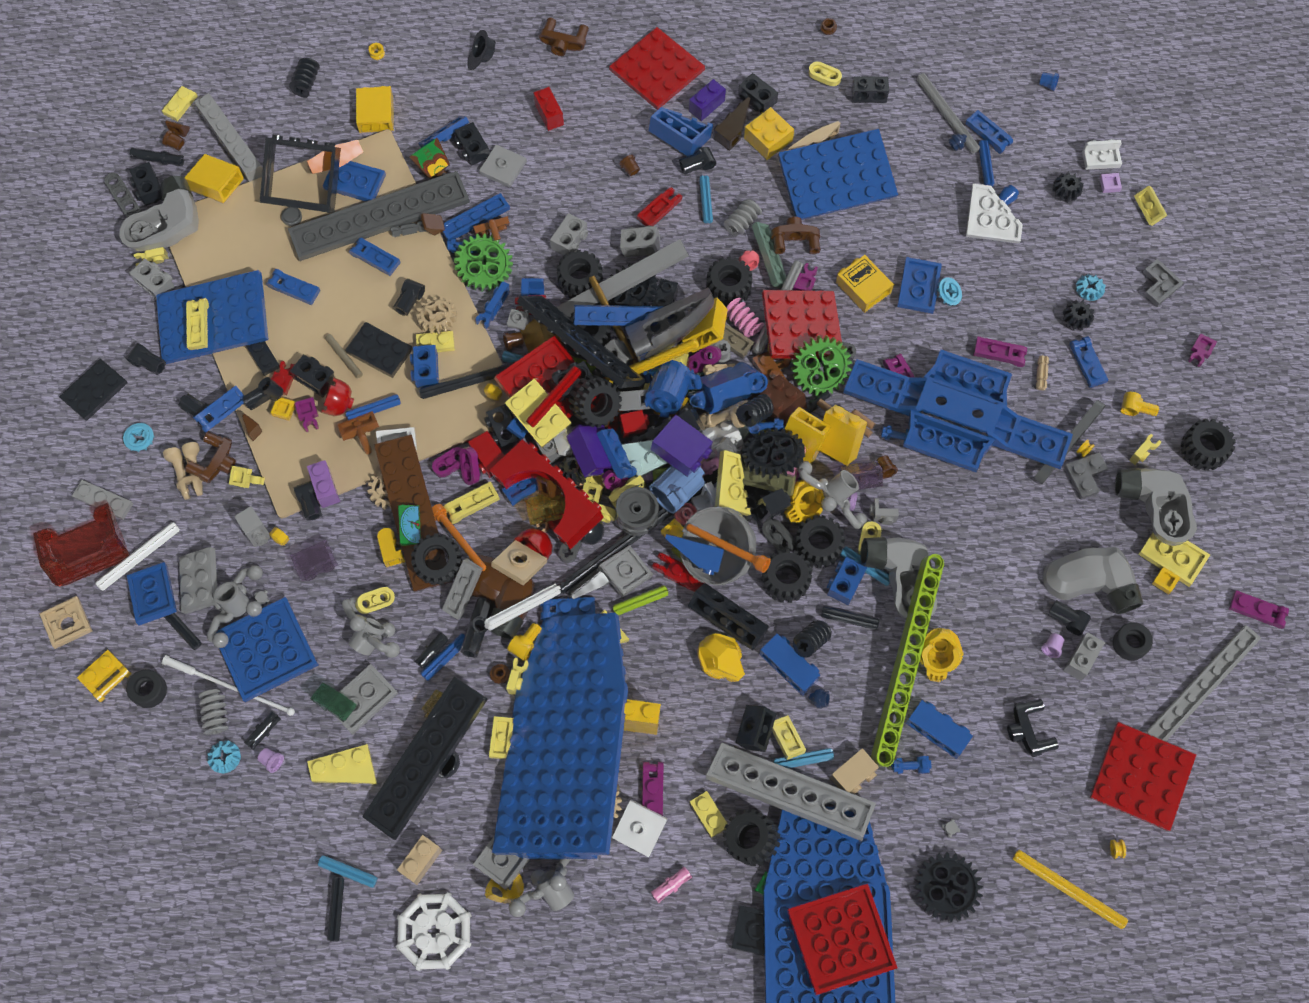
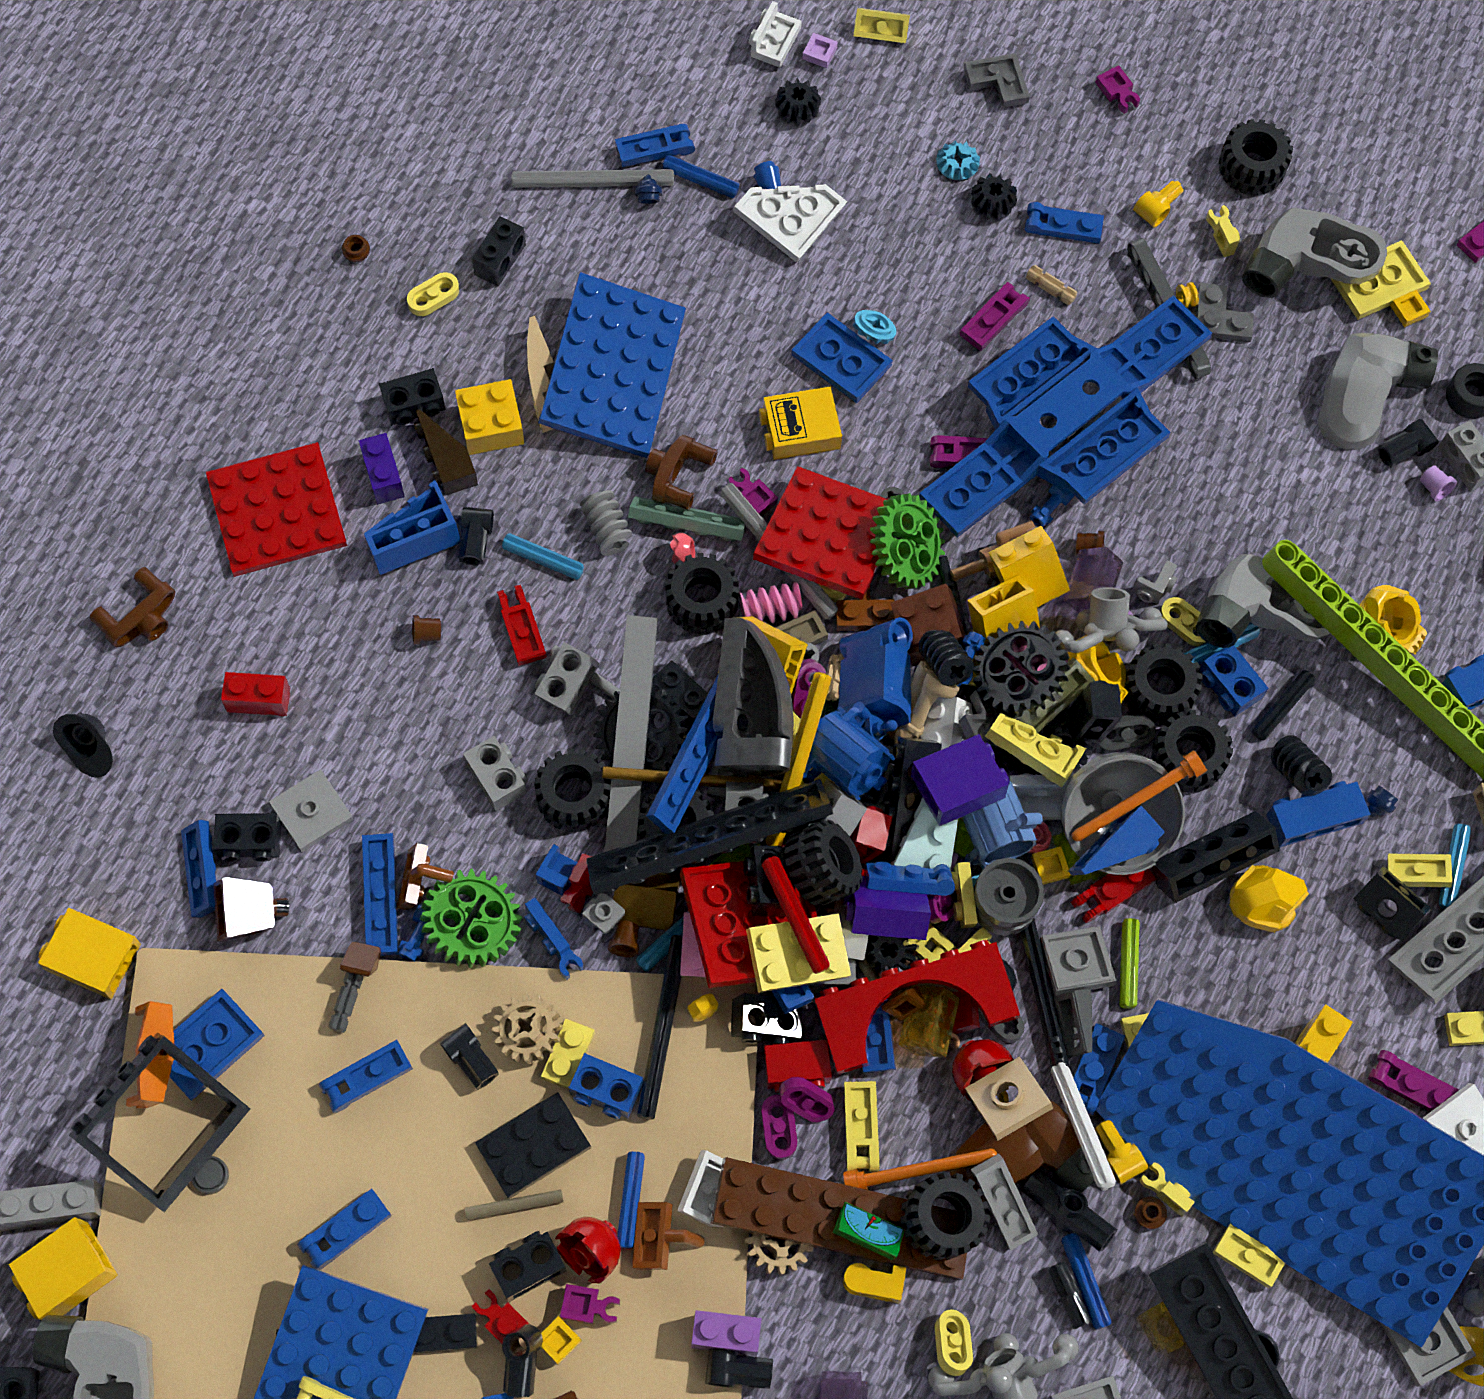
camera: 65 degrees left, 0 degrees up
dark grey plate [288,171,470,261] -> none
blue piece [1039,72,1059,91] -> none

